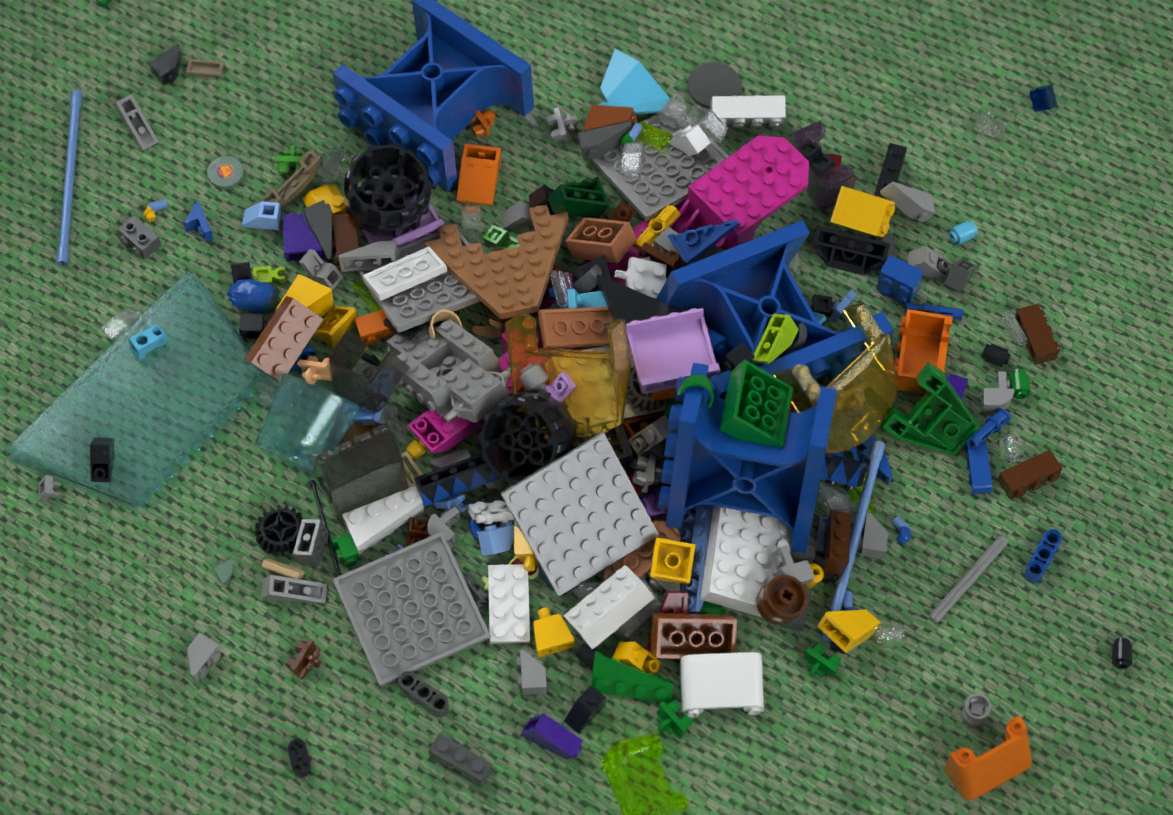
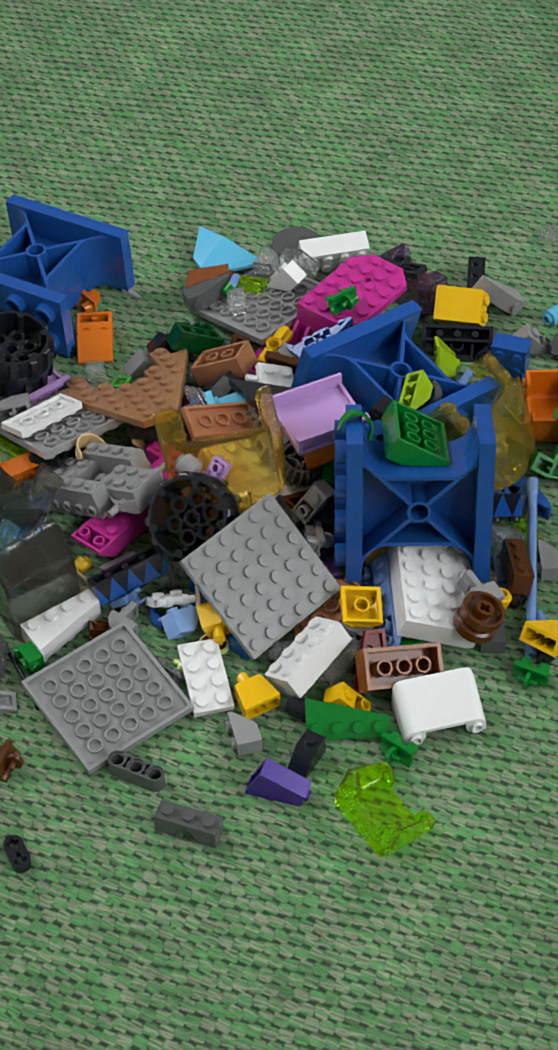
camera: 10 degrees left, 15 degrees down
light grey hips [547,107,578,143] -> none
none -> green hips [325,285,359,316]
none -> lime slope [434,336,460,378]

